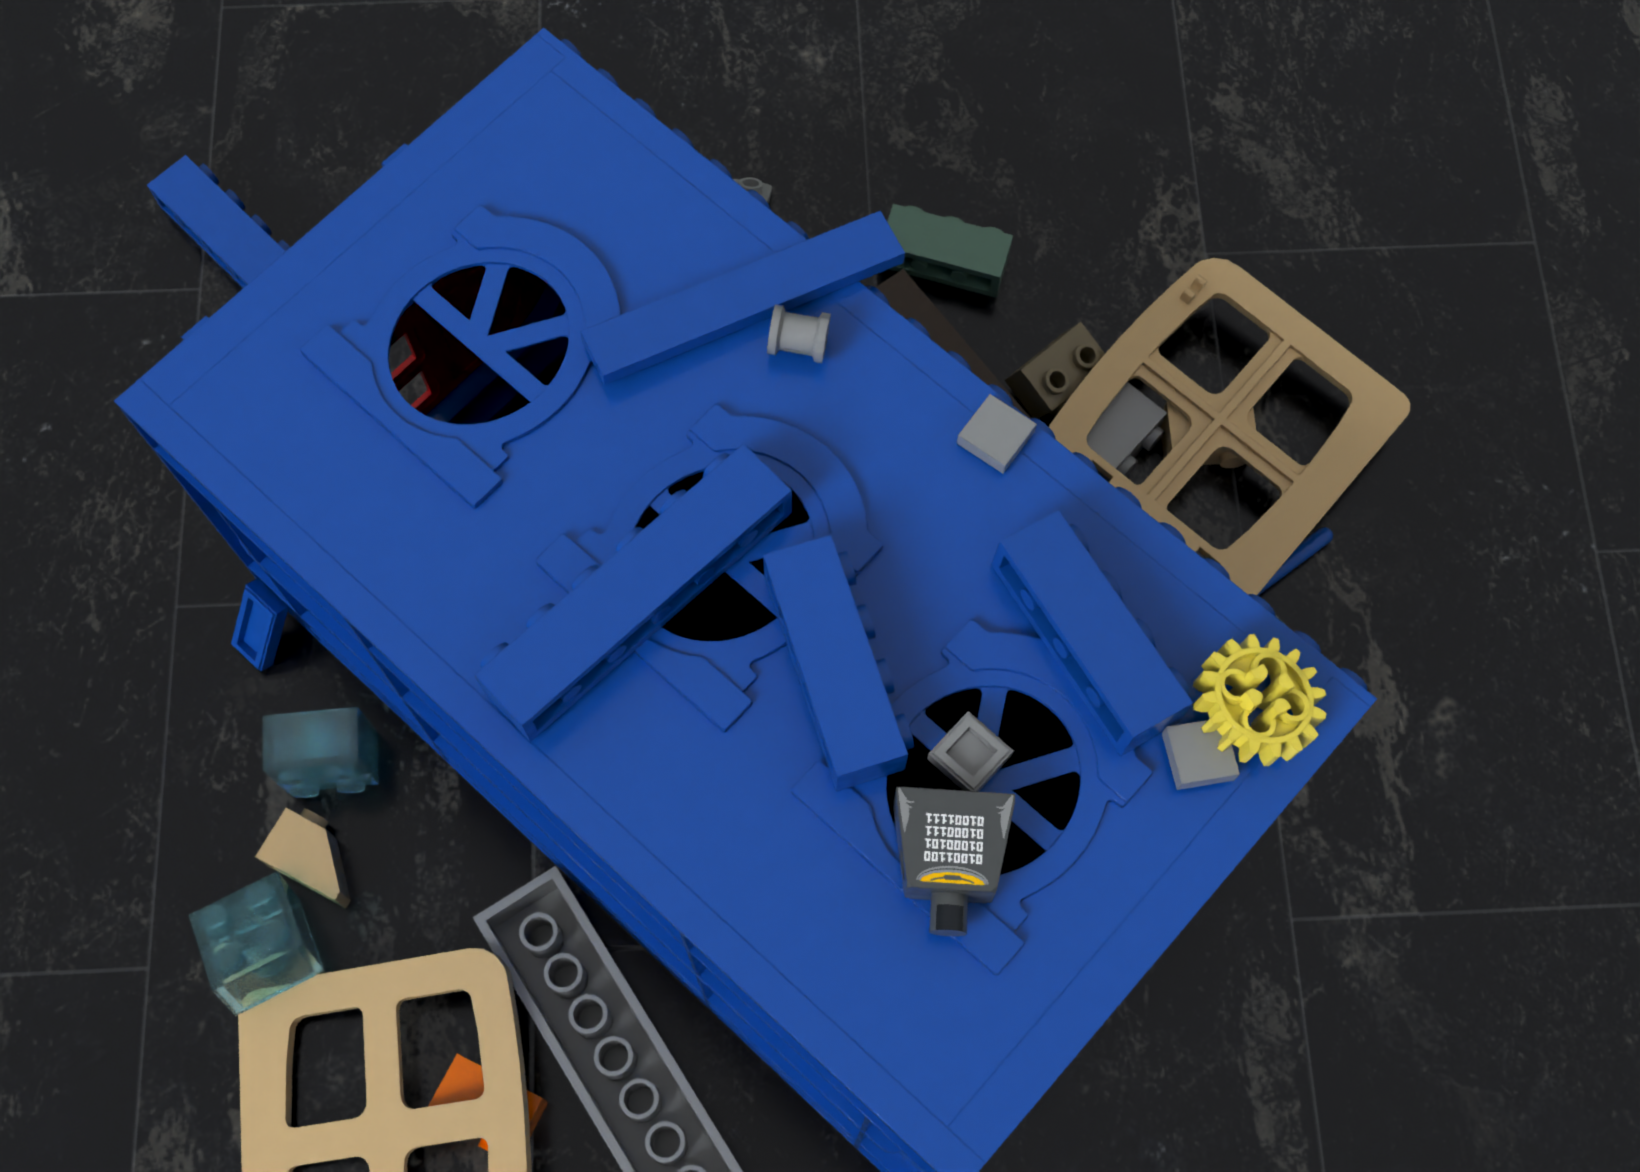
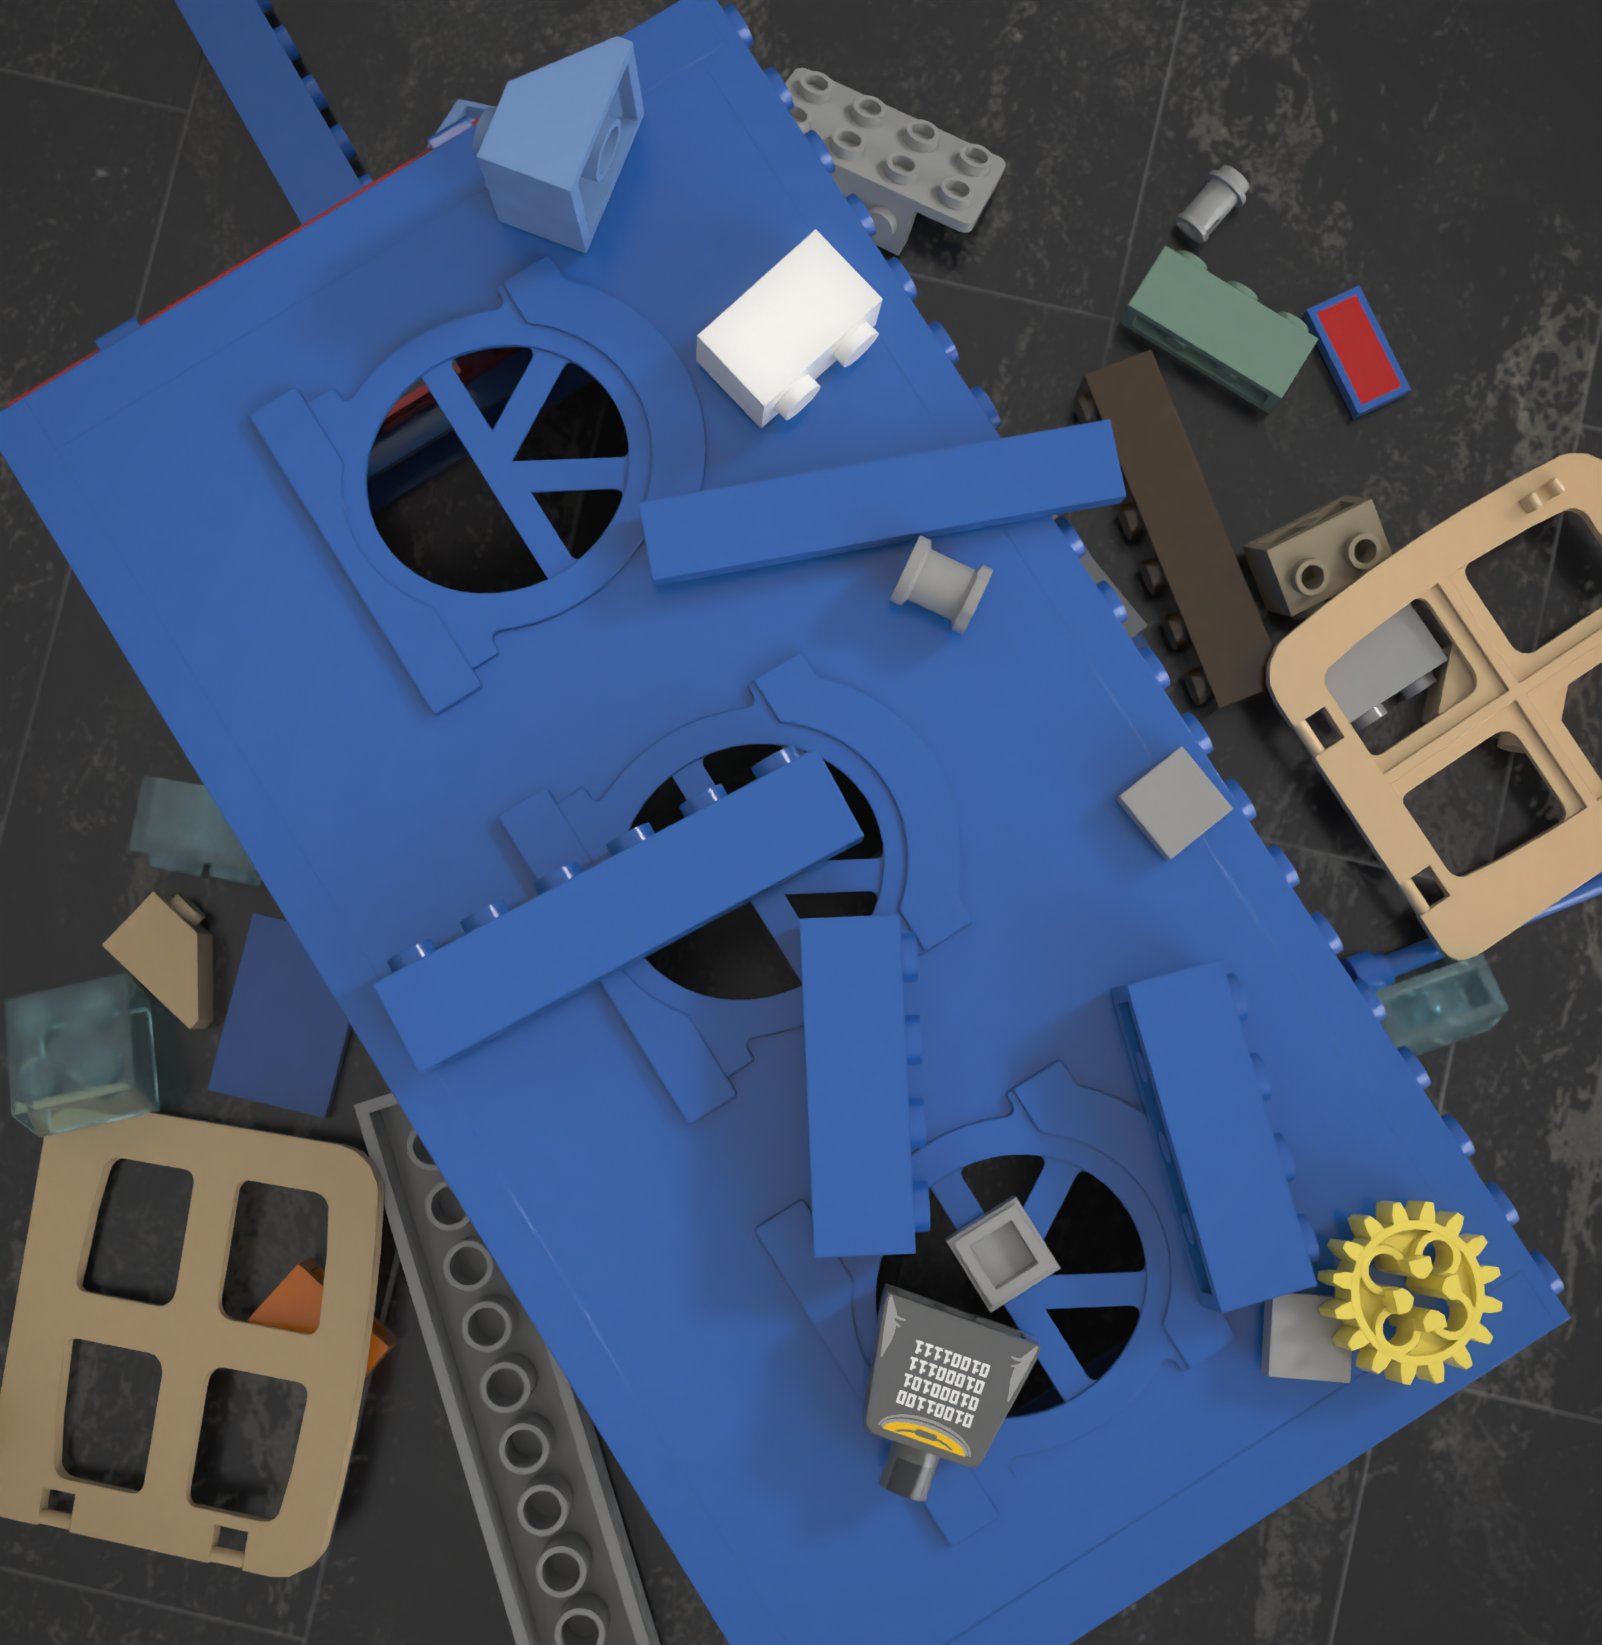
camera: 15 degrees right, 15 degrees up
none -> blue tile [207,913,352,1118]
none -> medium blue slope [472,36,645,254]
none -> white brick [696,229,883,429]
none -> light grey pin [1176,165,1249,244]
none -> tile [1302,285,1411,419]

